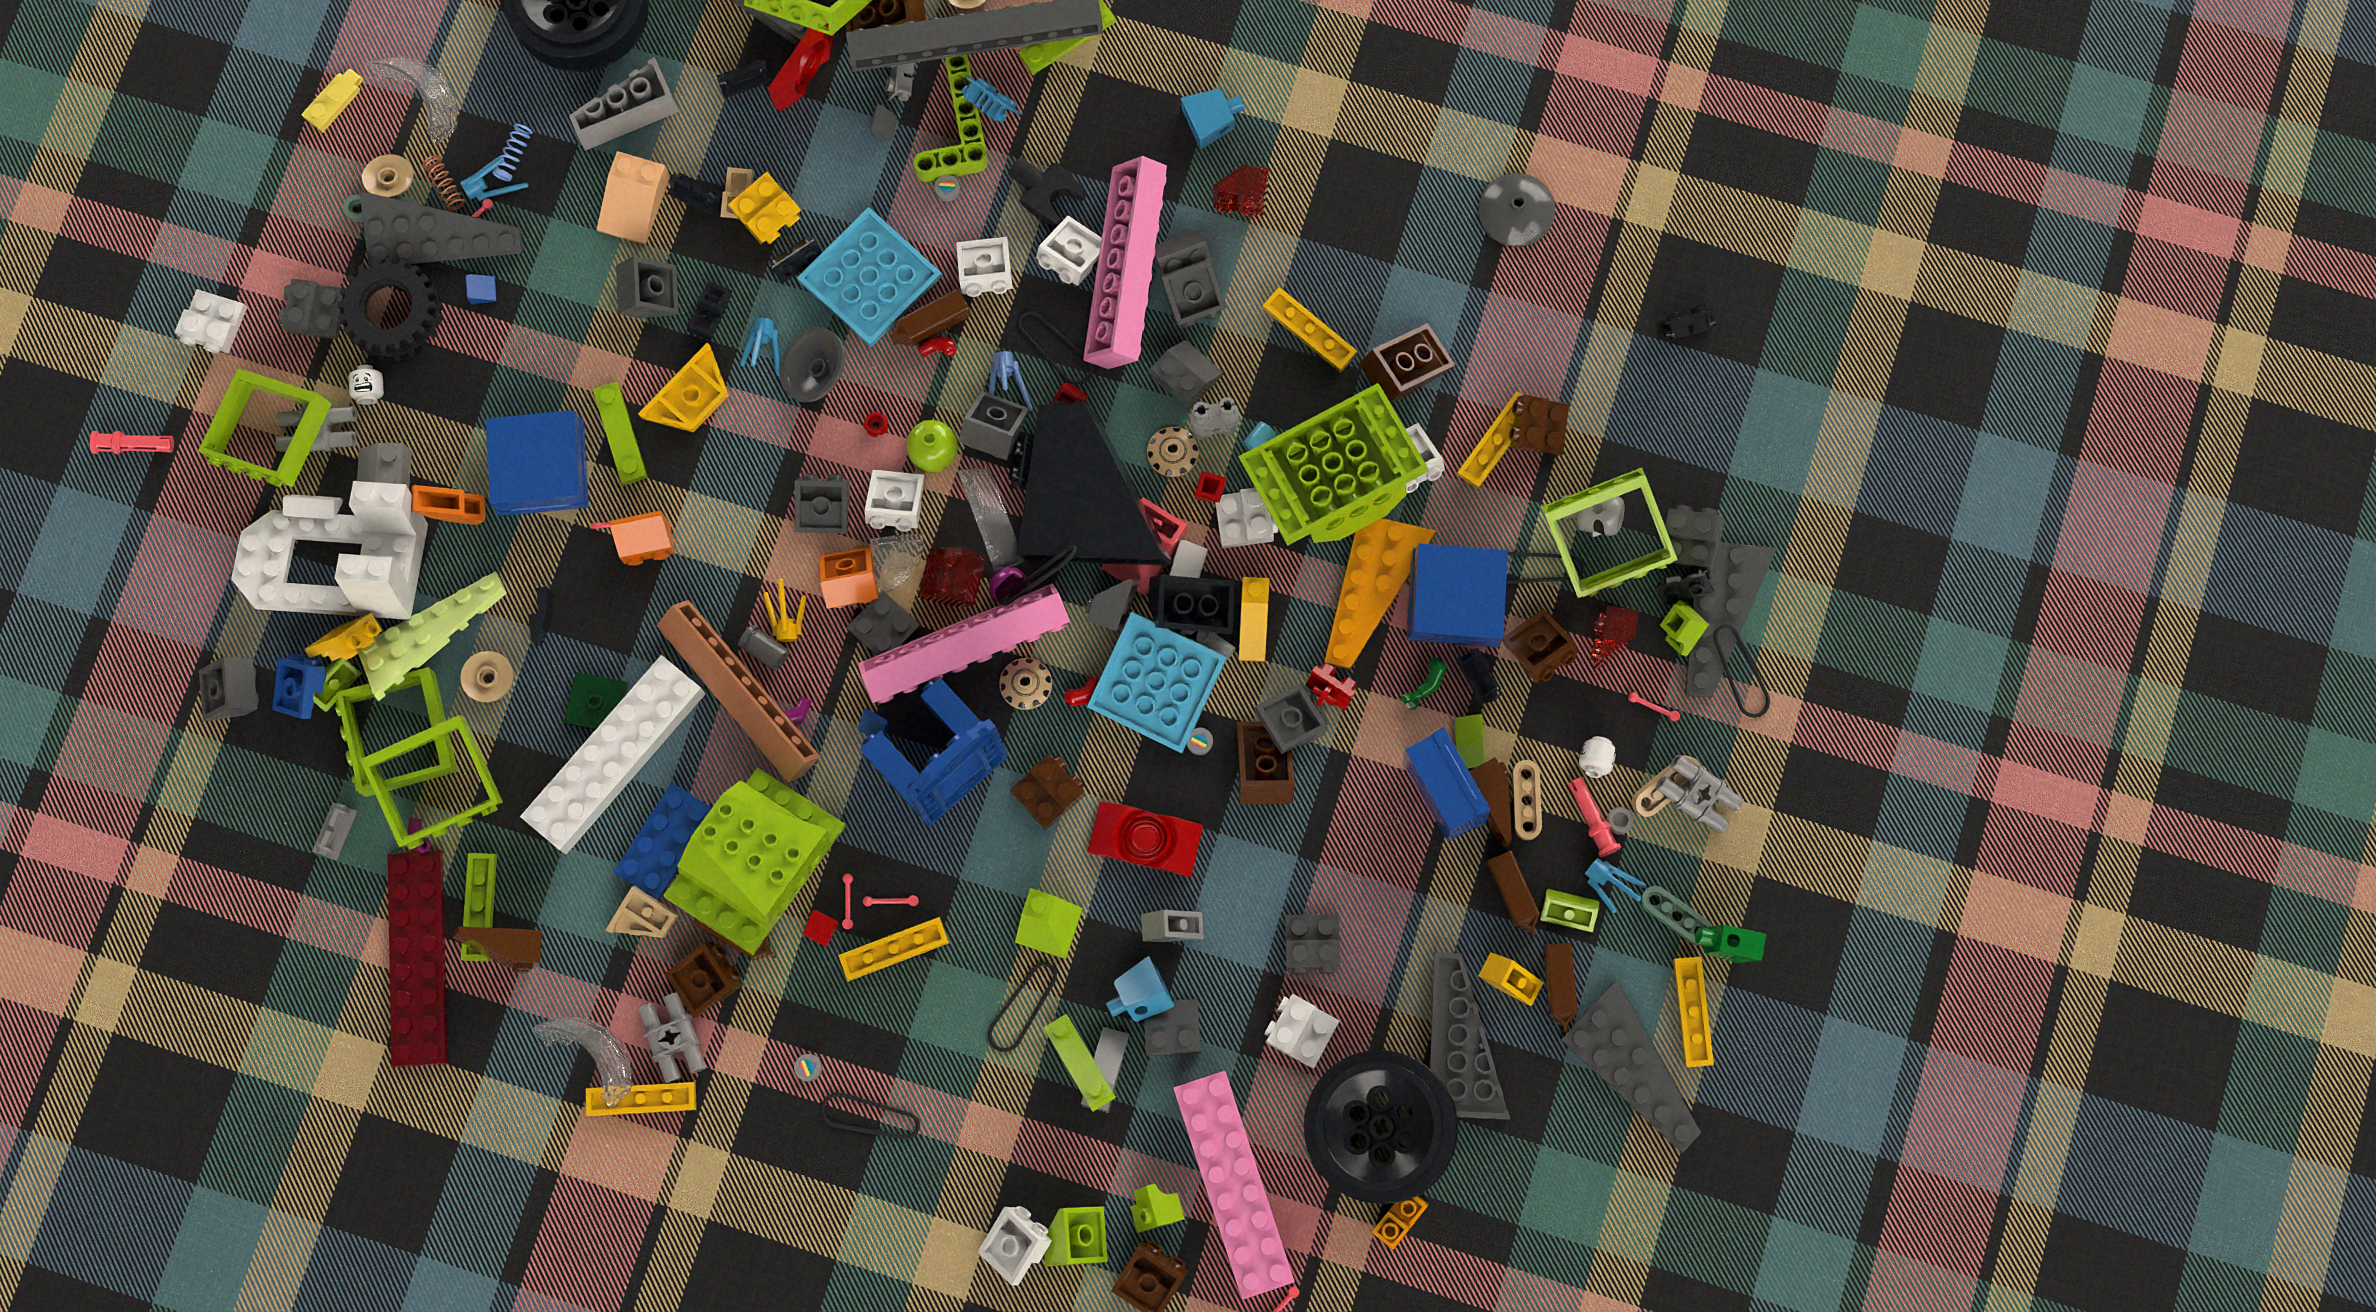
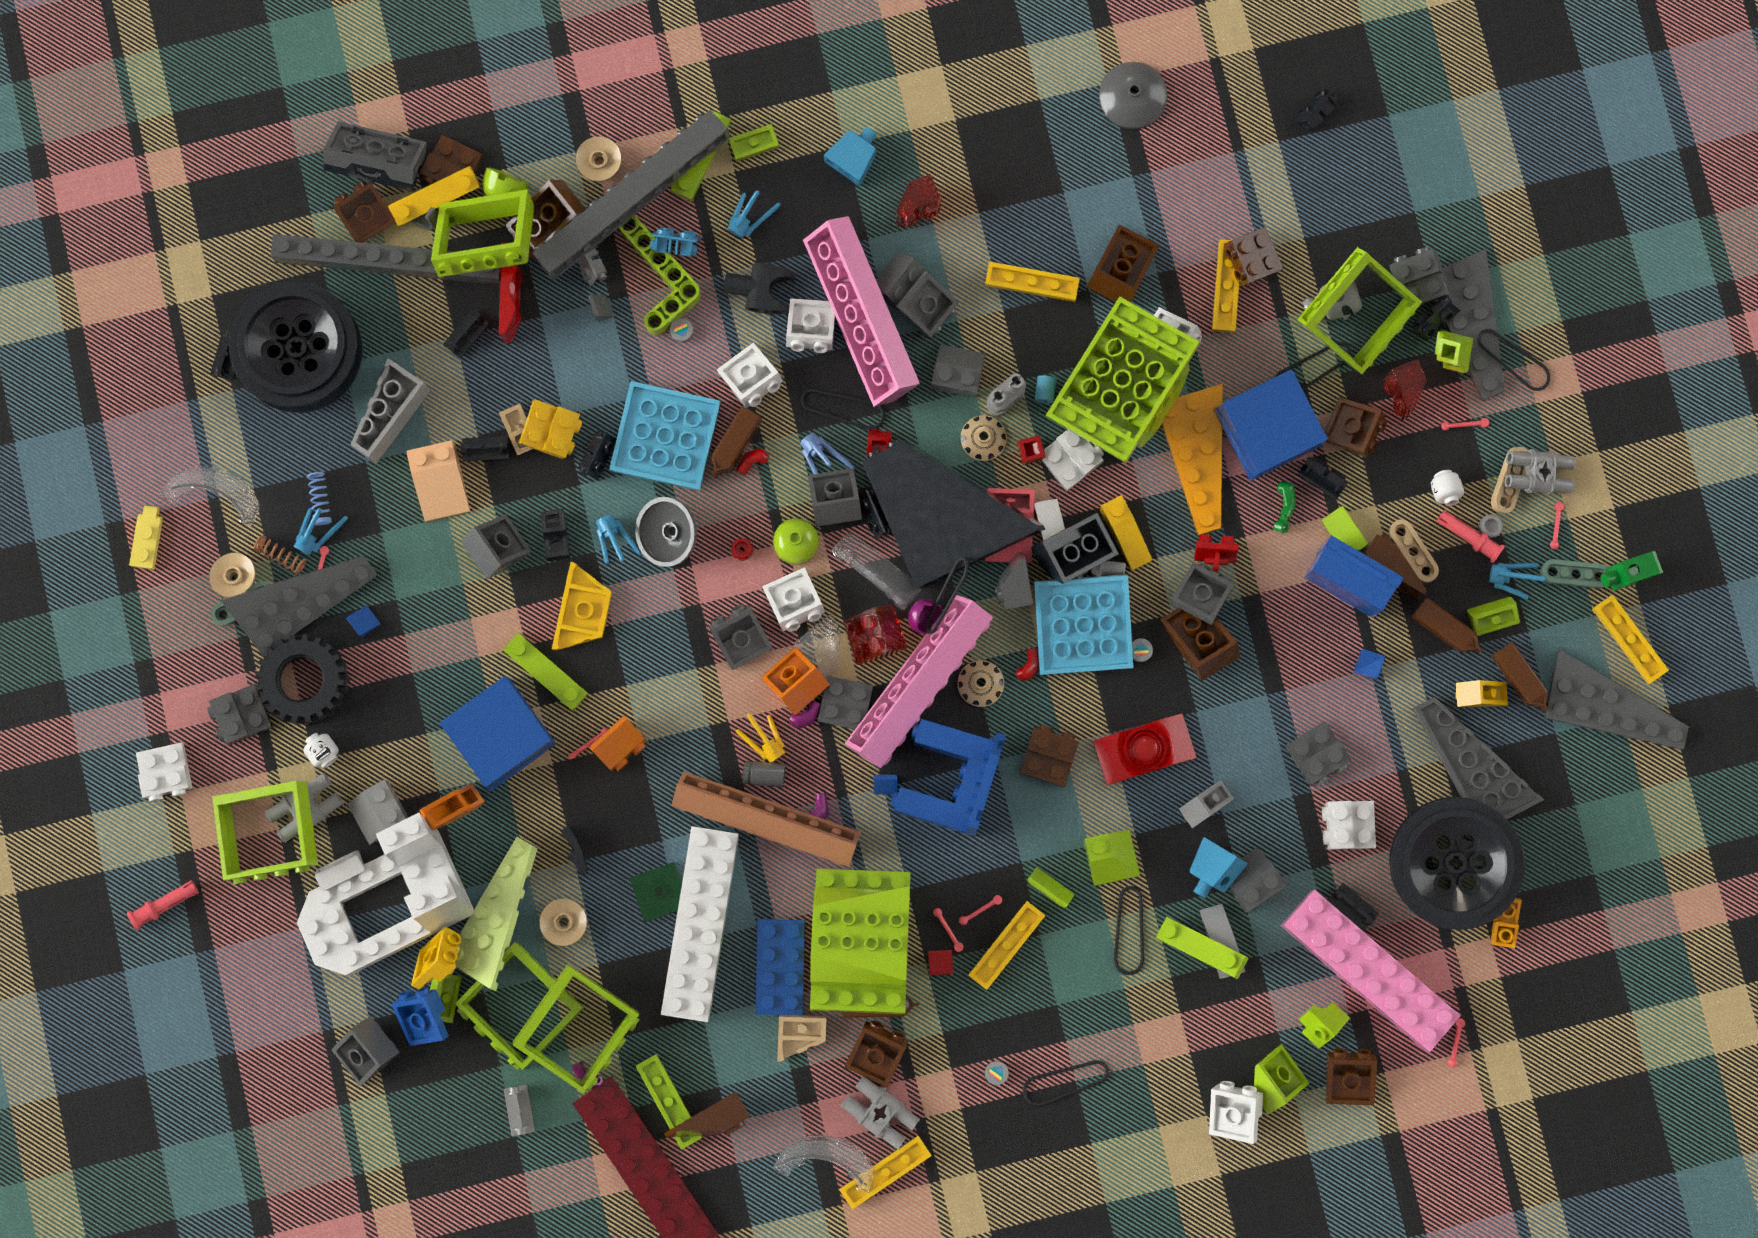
camera: 30 degrees left, 5 degrees up
none -> dark azure plant [727,191,781,239]
none -> lime plate [729,124,779,162]
none -> magenta arm [789,700,821,728]
none -> lime slope [1027,868,1074,908]
none -> black hinge [1328,883,1379,931]
none -> blue slope [1353,649,1385,680]
none -> coral hinge [1550,502,1564,549]

